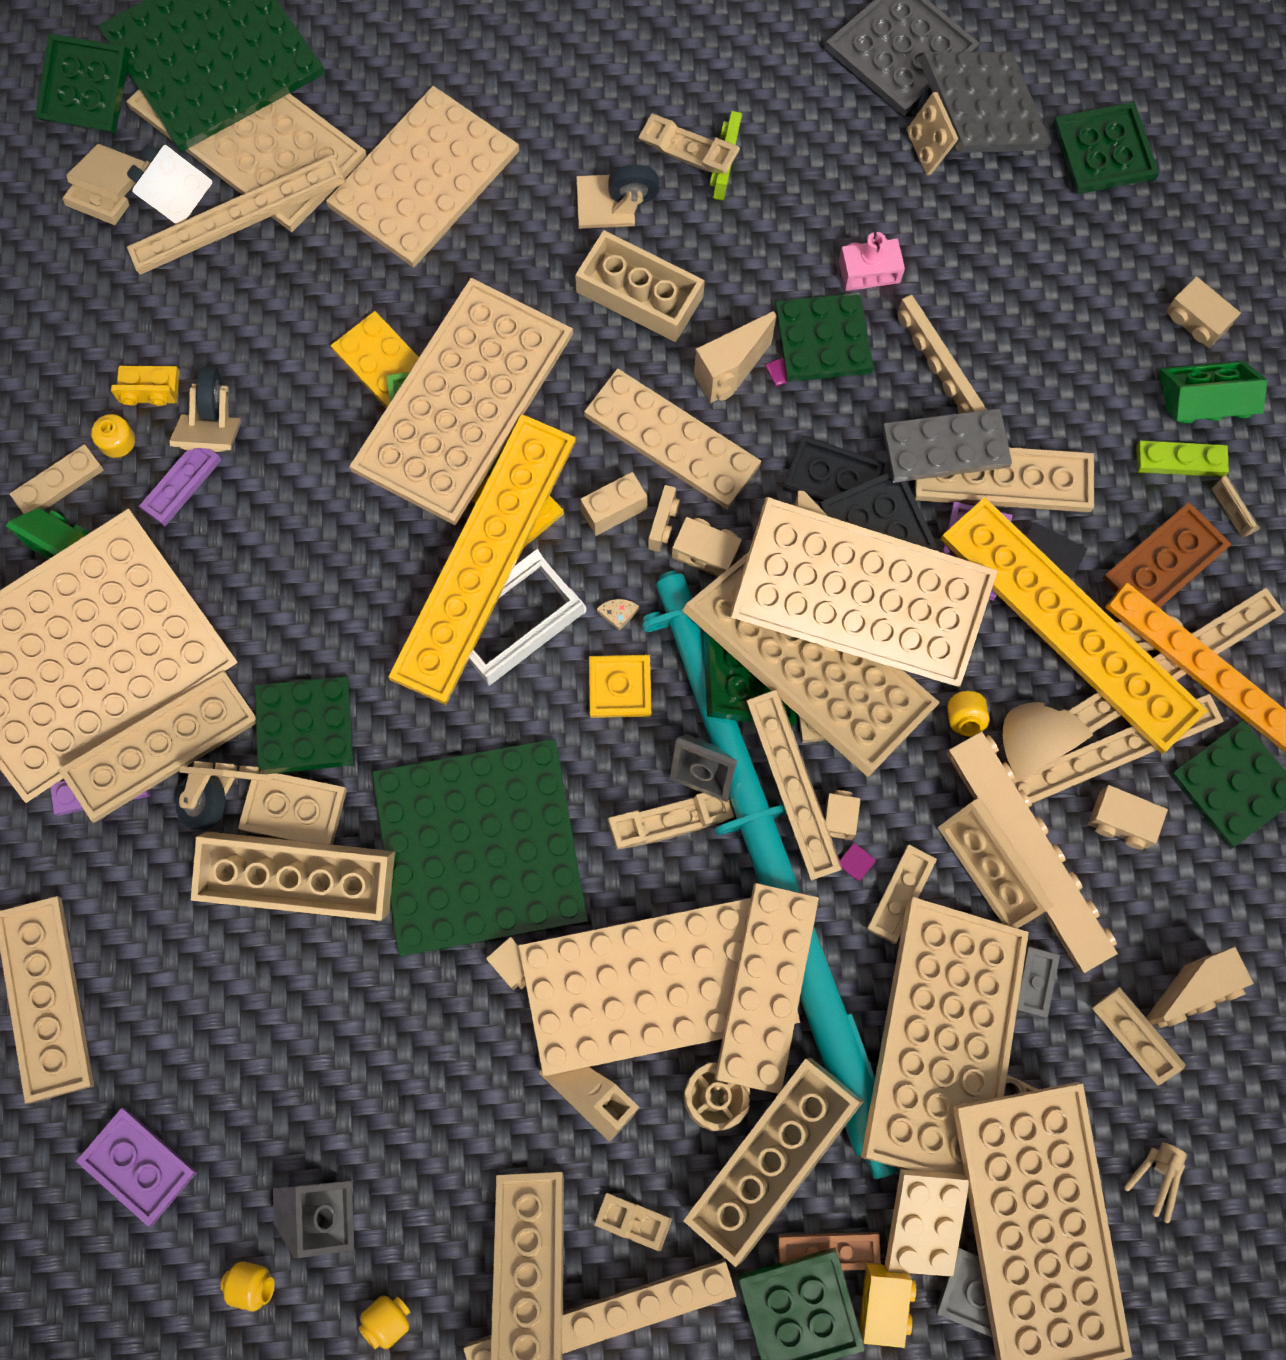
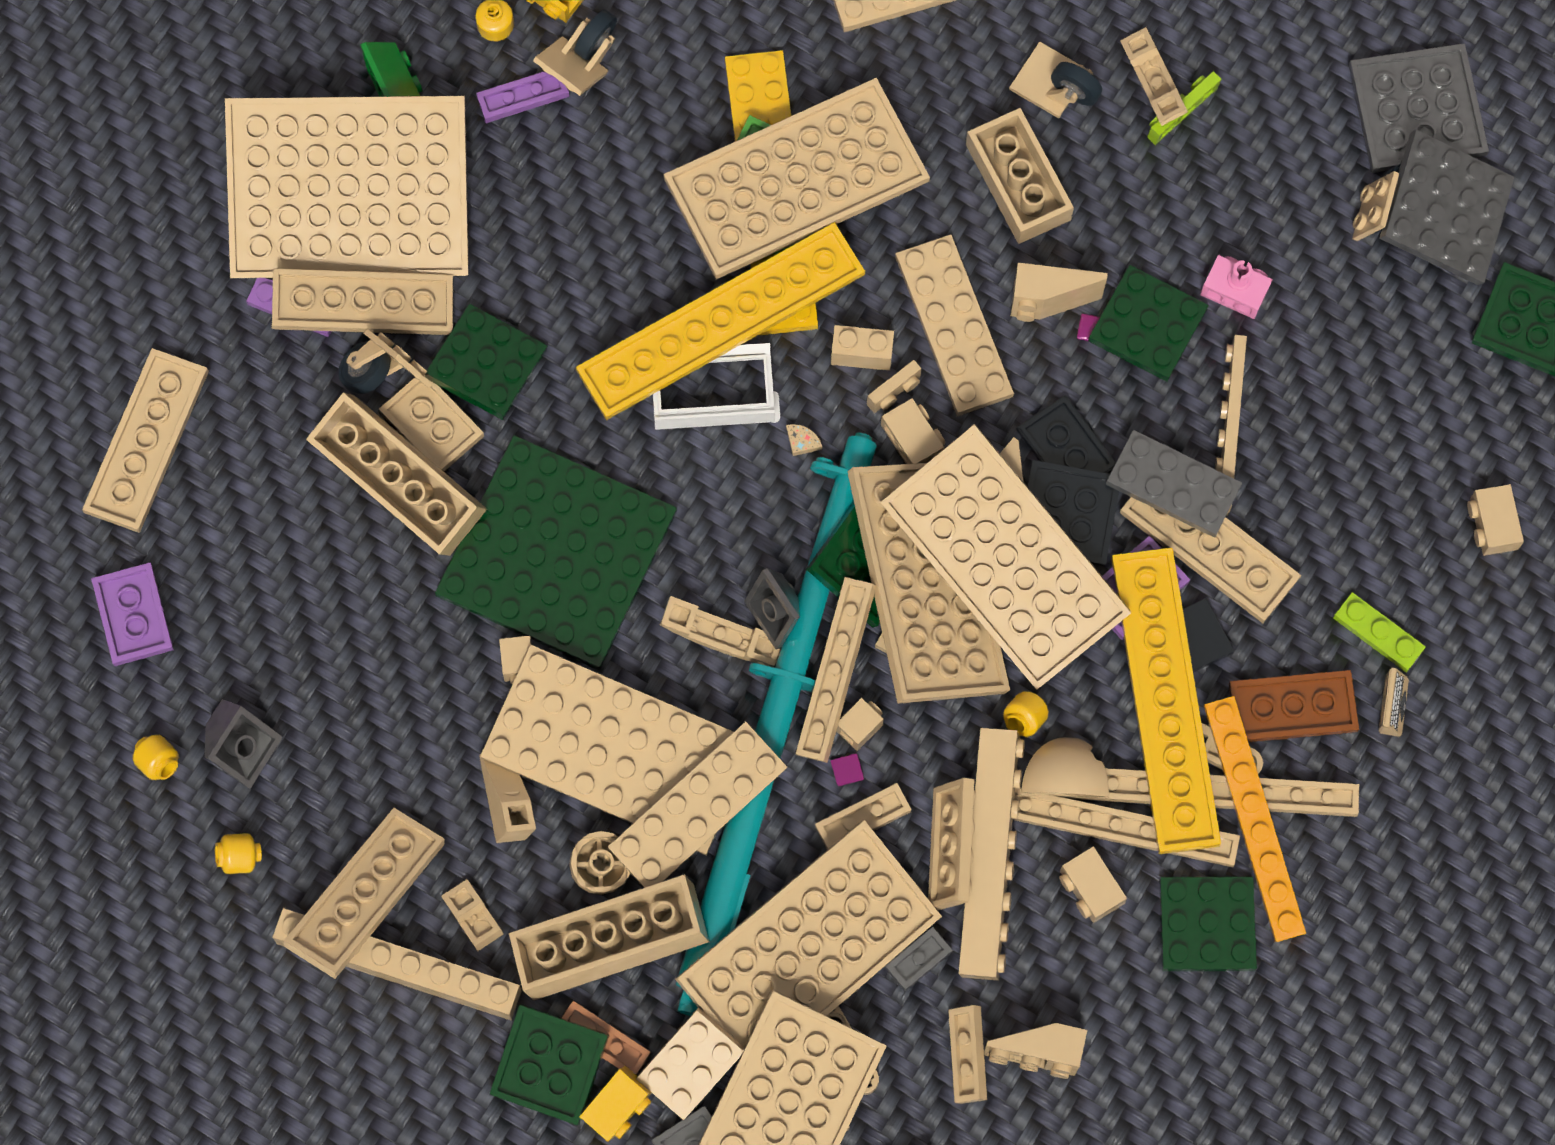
camera: 35 degrees right, 0 degrees up
tan plate [10,444,104,514] -> none
yellow plate [589,655,651,718] -> none
green slope [1159,361,1268,423] -> none

